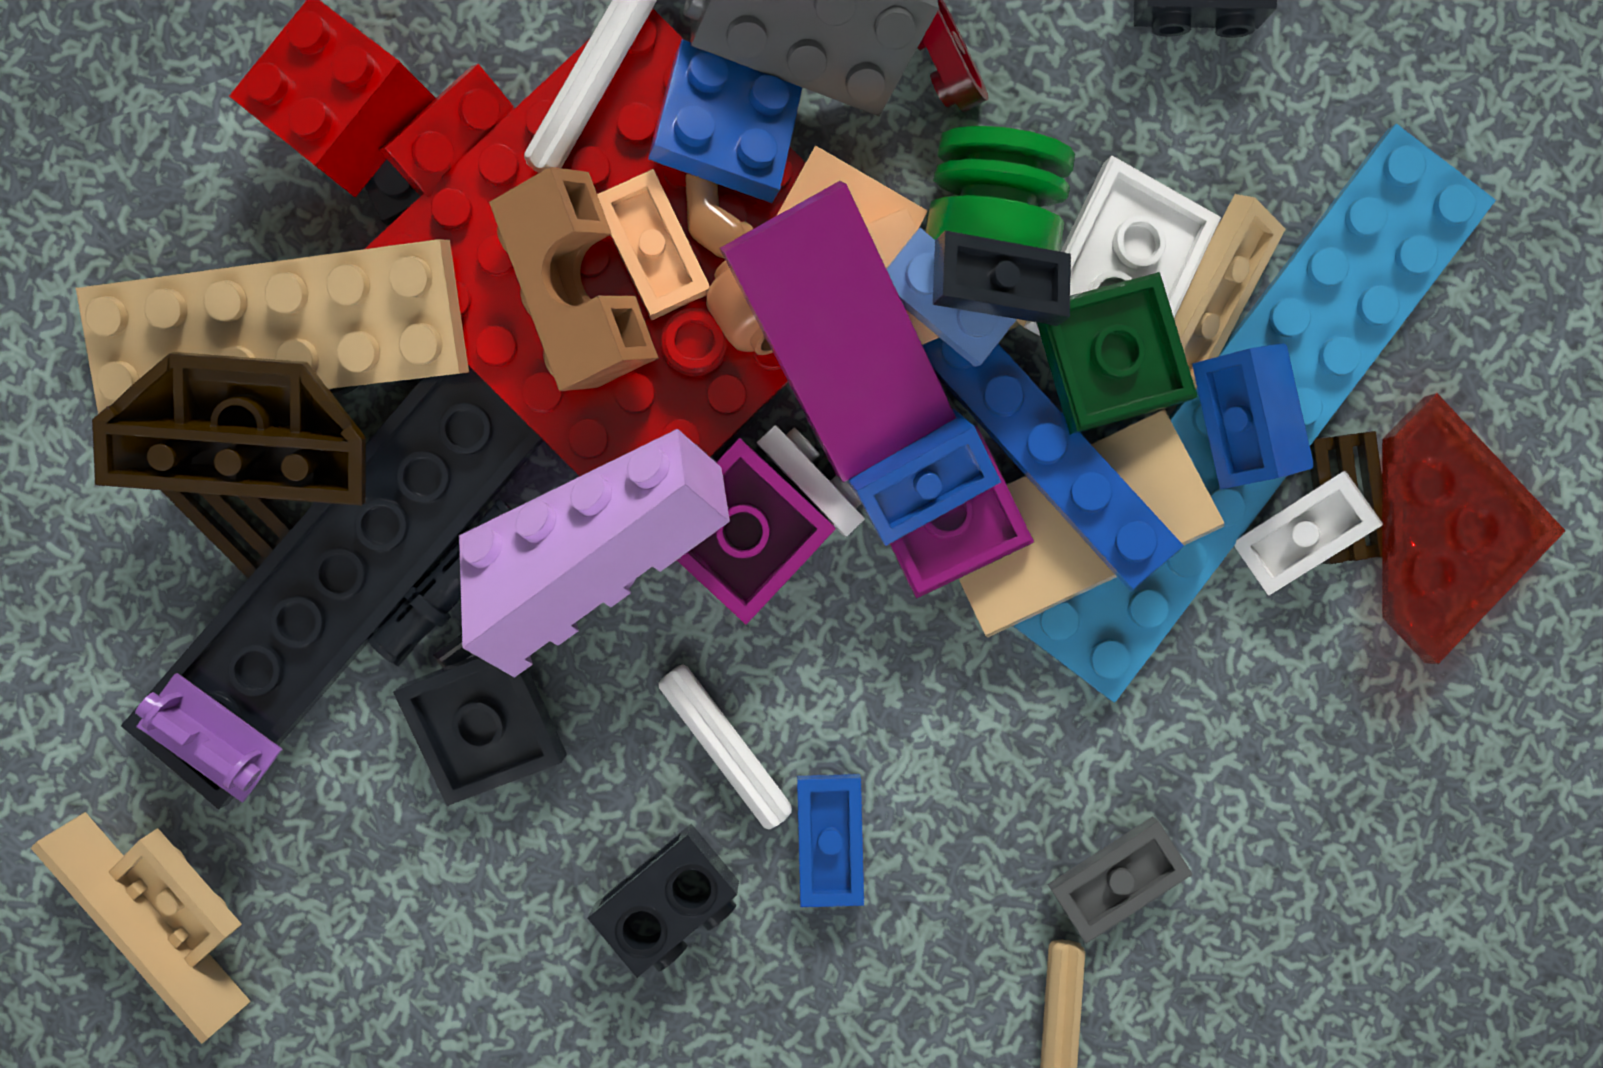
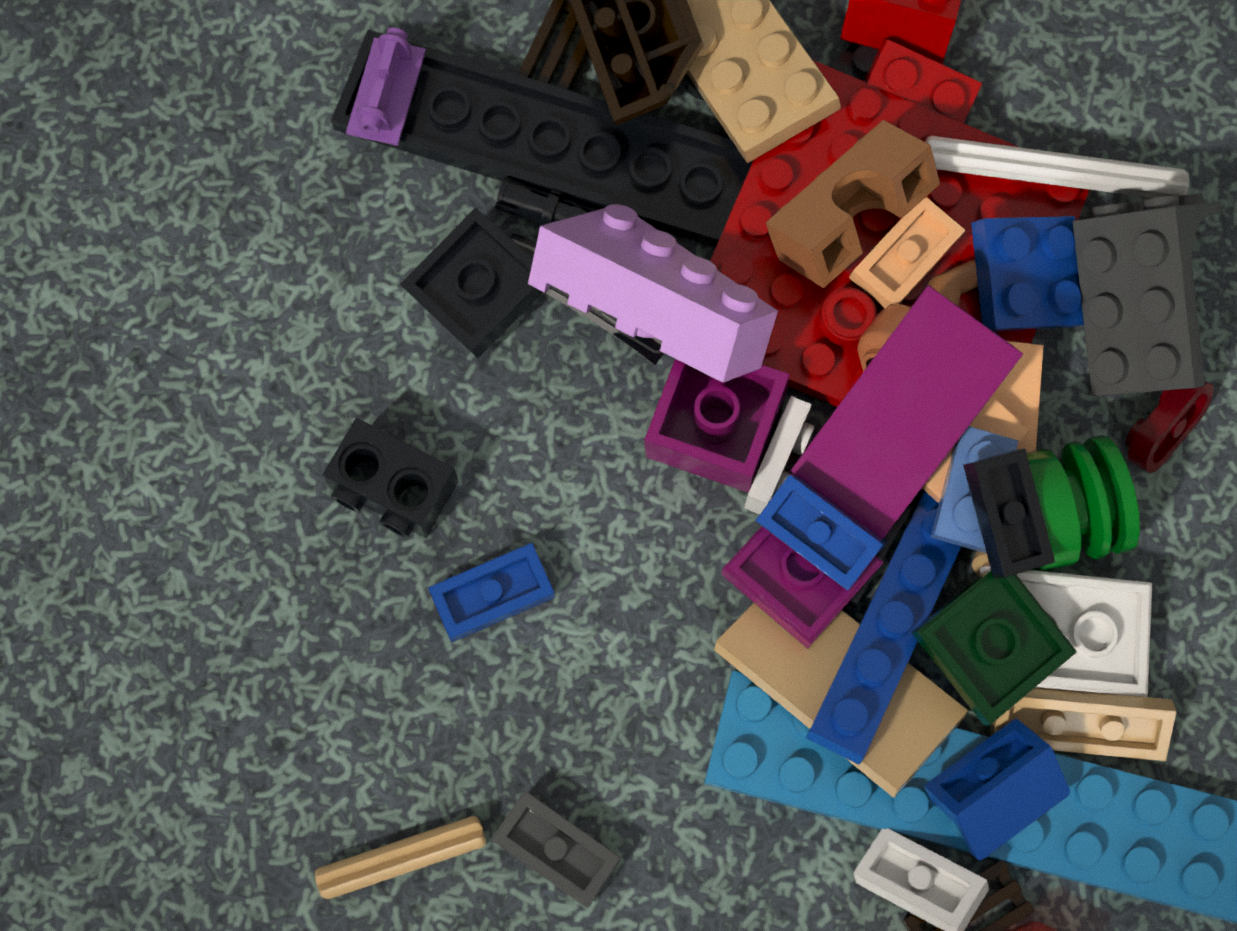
camera: 65 degrees right, 15 degrees down
tan bracket [31,812,251,1044] -> none
white axle [658,665,792,830] -> none

